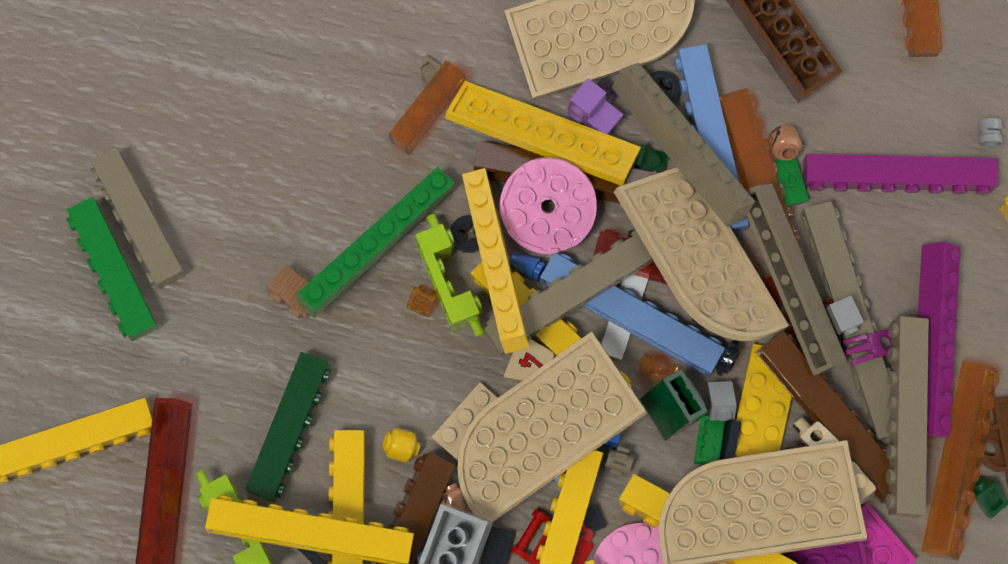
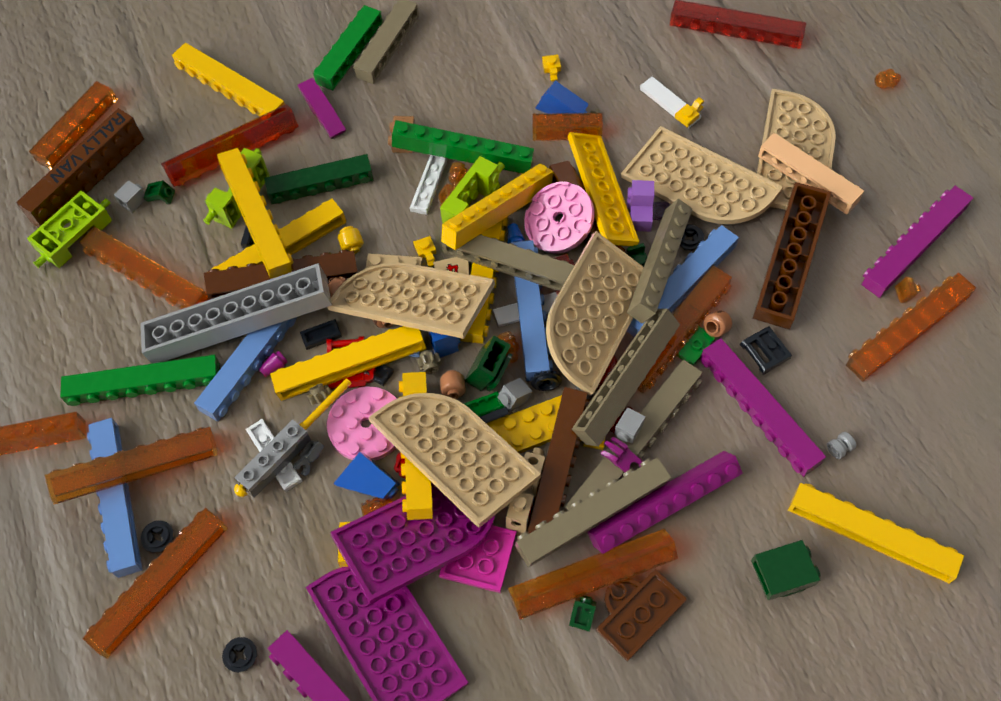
camera: 65 degrees right, 15 degrees down
none -> magenta slope [297,78,346,139]
none -> white tile [410,155,448,215]
none -> yellow plate [413,236,437,267]
none -> nougat head [440,370,466,400]
none -> clear orange piece [448,162,467,190]
none -> blue slope [535,80,589,124]
none -> yellow plate [542,54,561,81]
none -> black plate [740,326,792,375]

